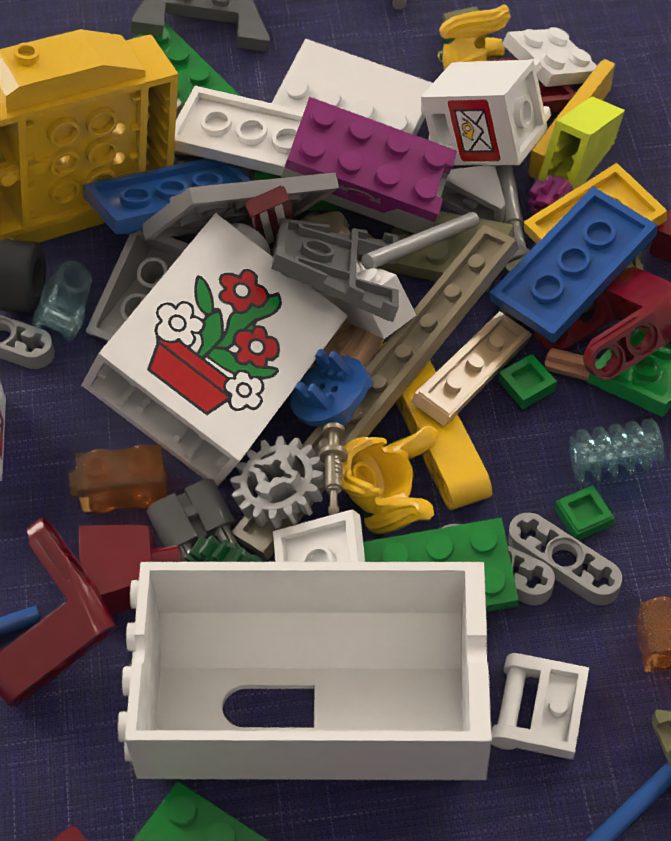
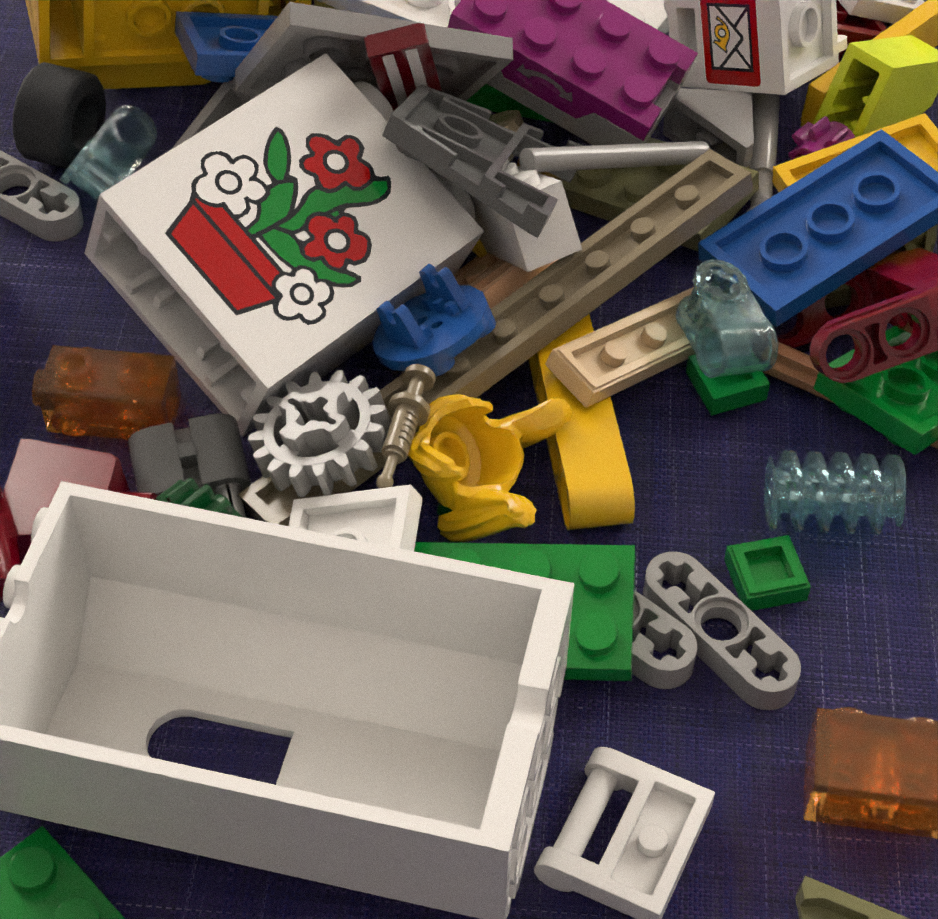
camera: 10 degrees right, 5 degrees down
none -> clear light blue piece [675,259,778,378]

